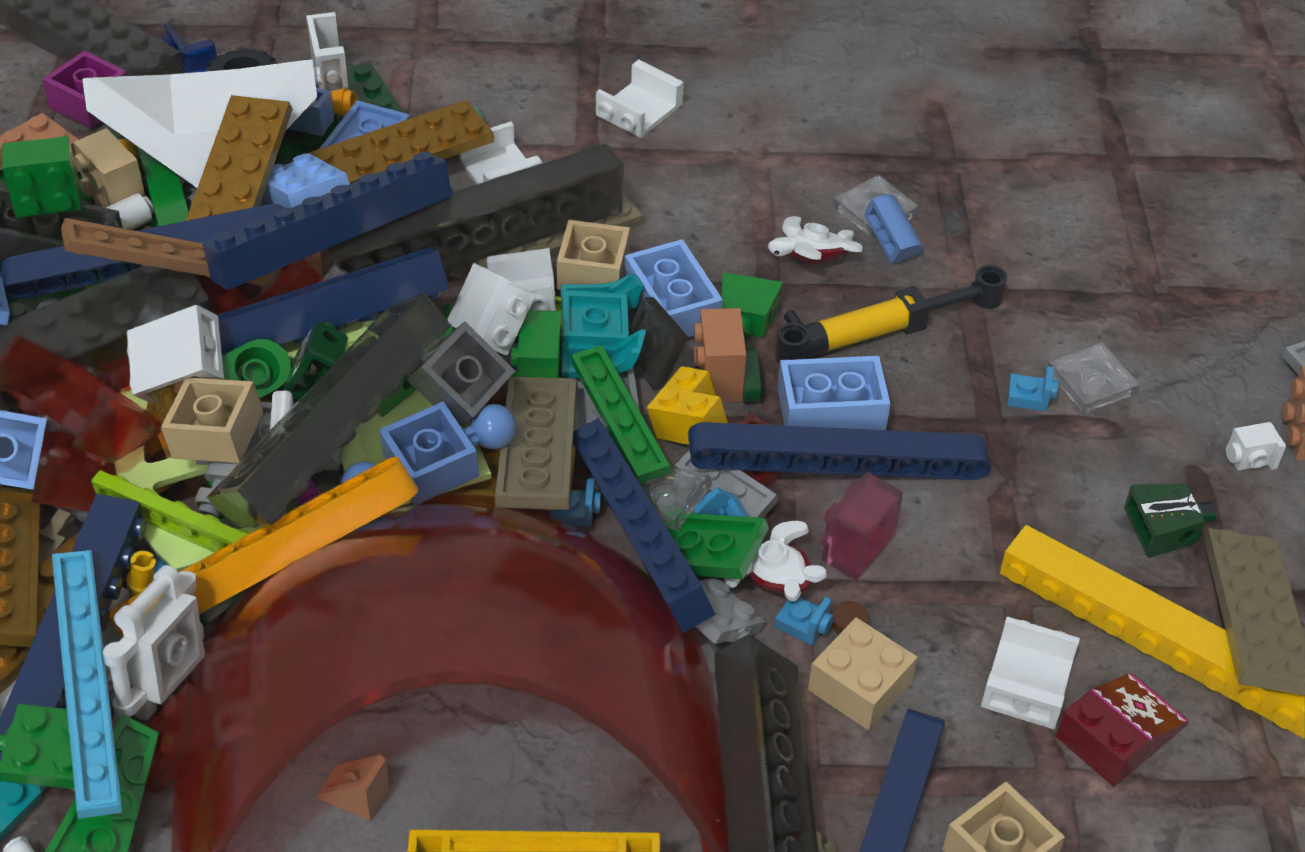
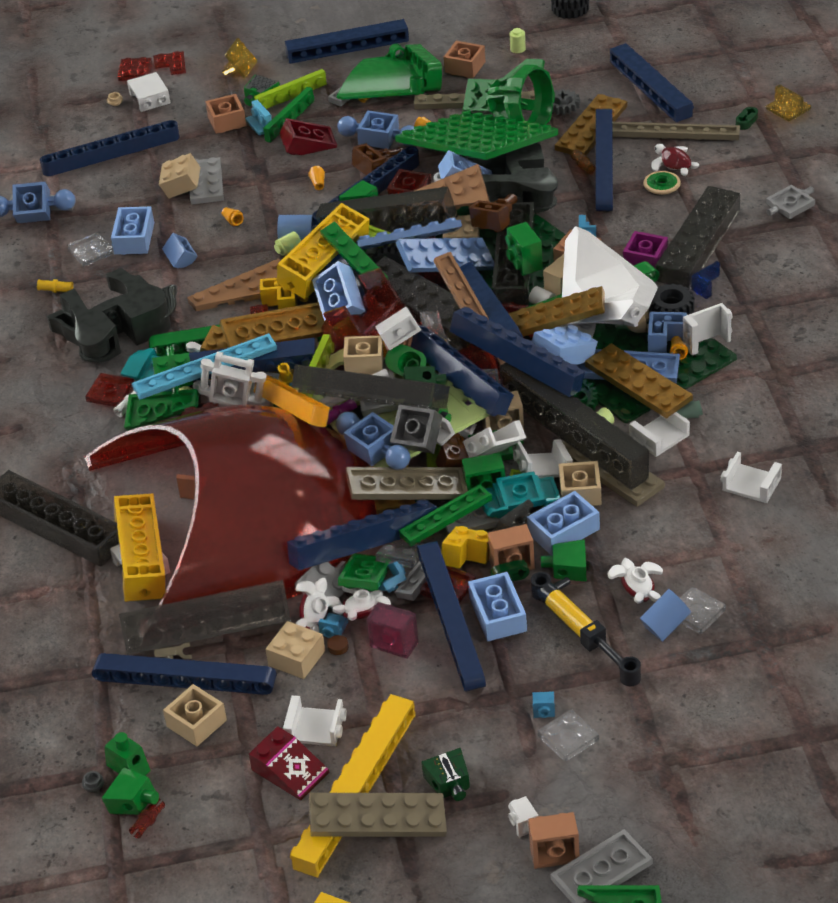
camera: 85 degrees right, 5 degrees down
none -> white animal [295,578,342,633]

